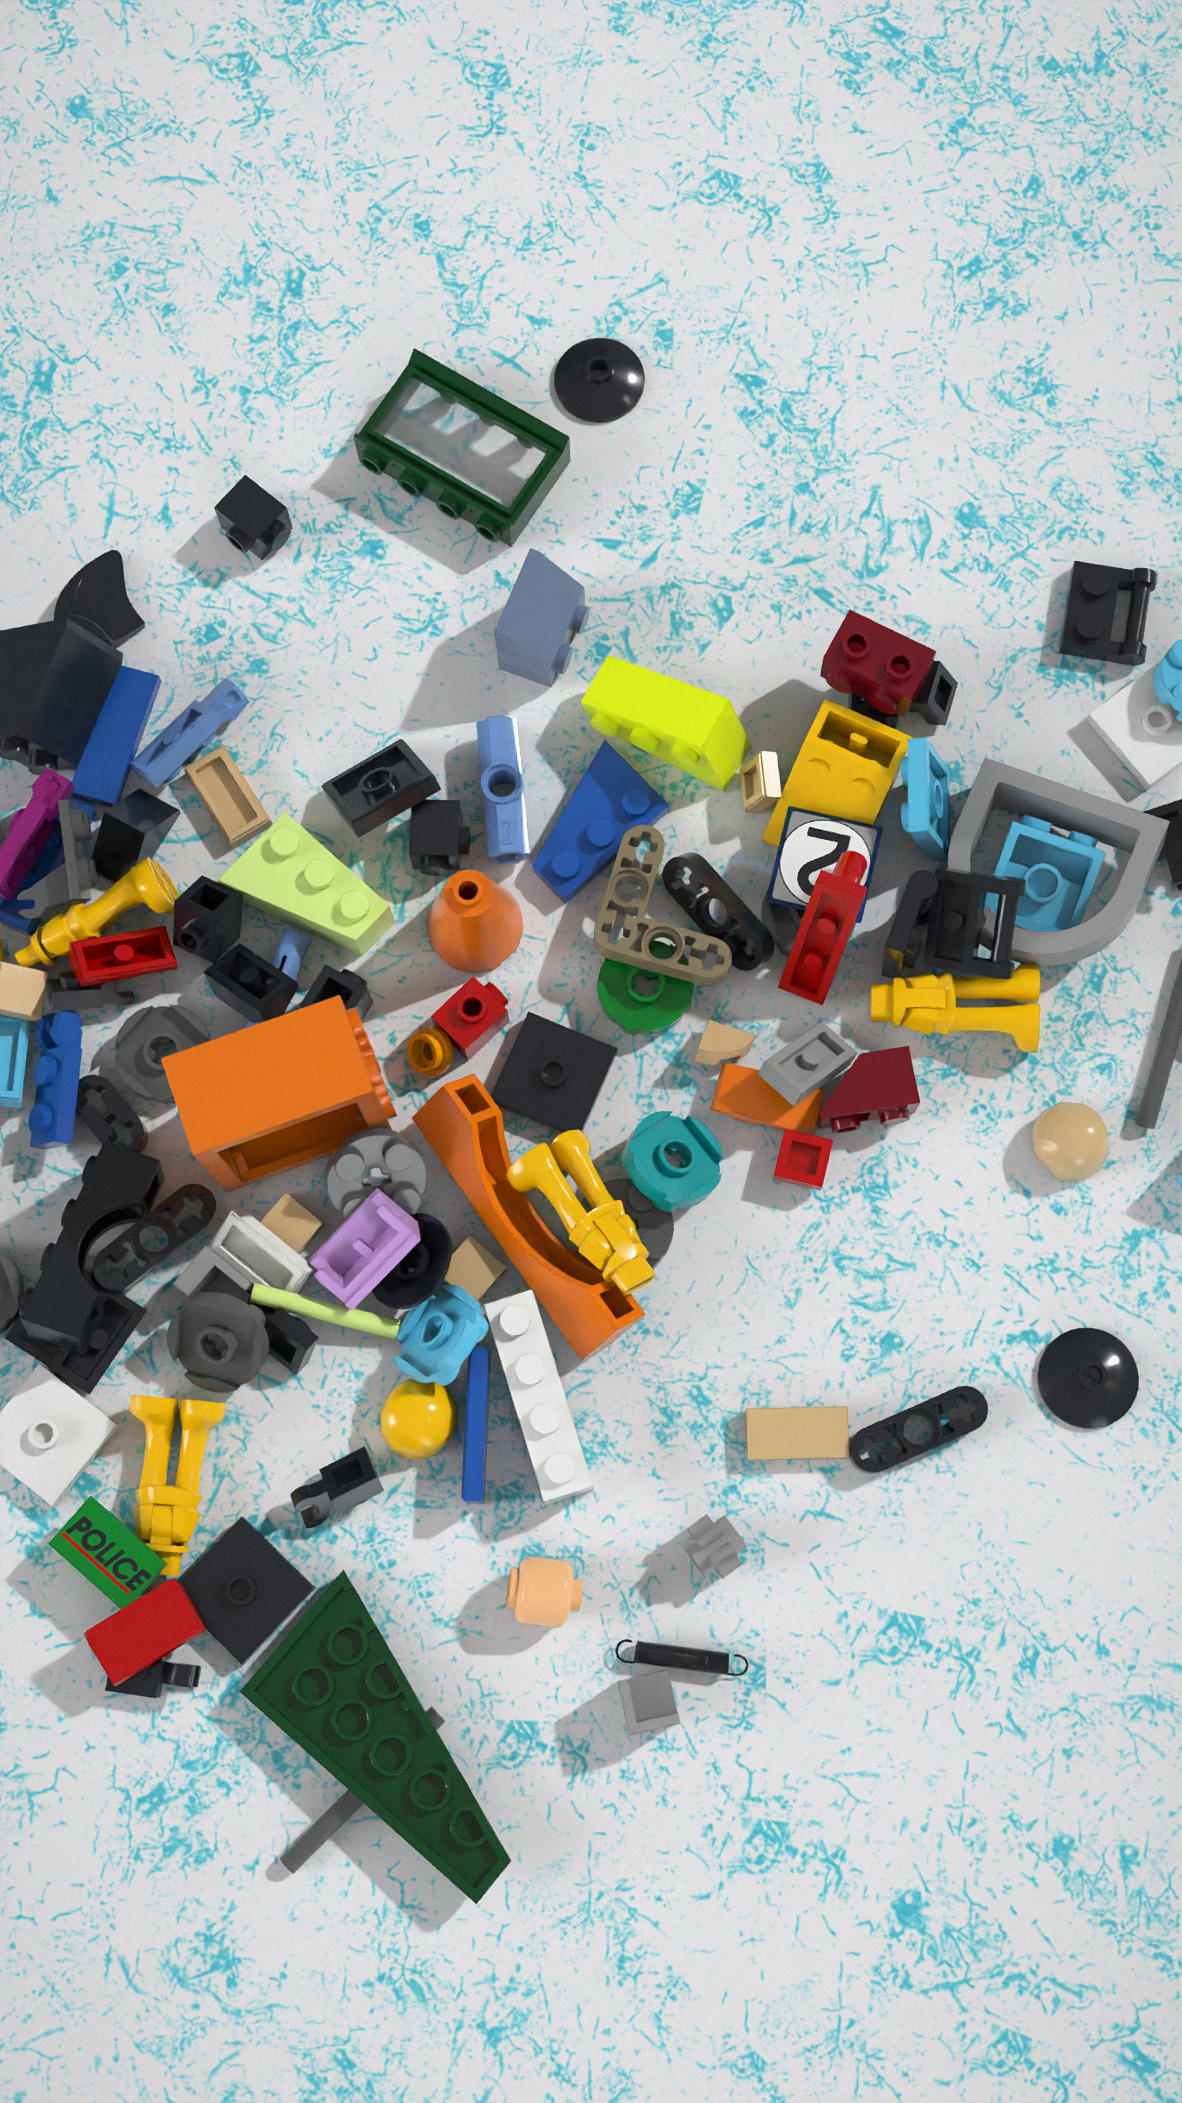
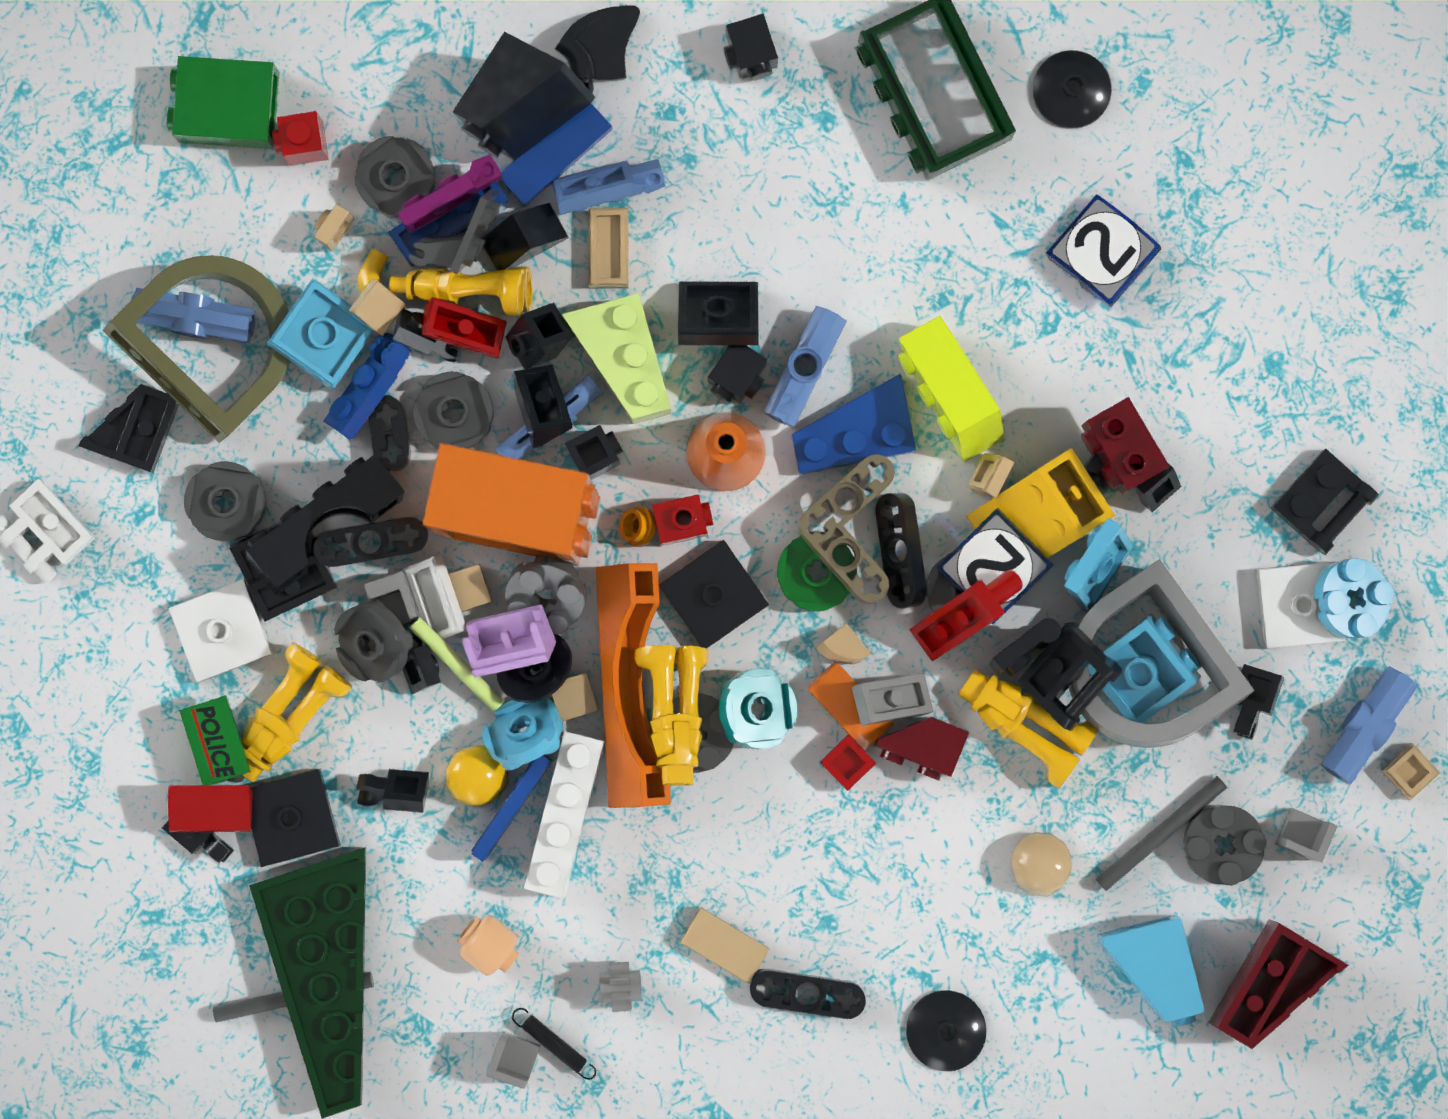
camera: 25 degrees right, 10 degrees up
sand blue slope [494,548,590,687] -> none
none -> slope [1046,194,1162,308]

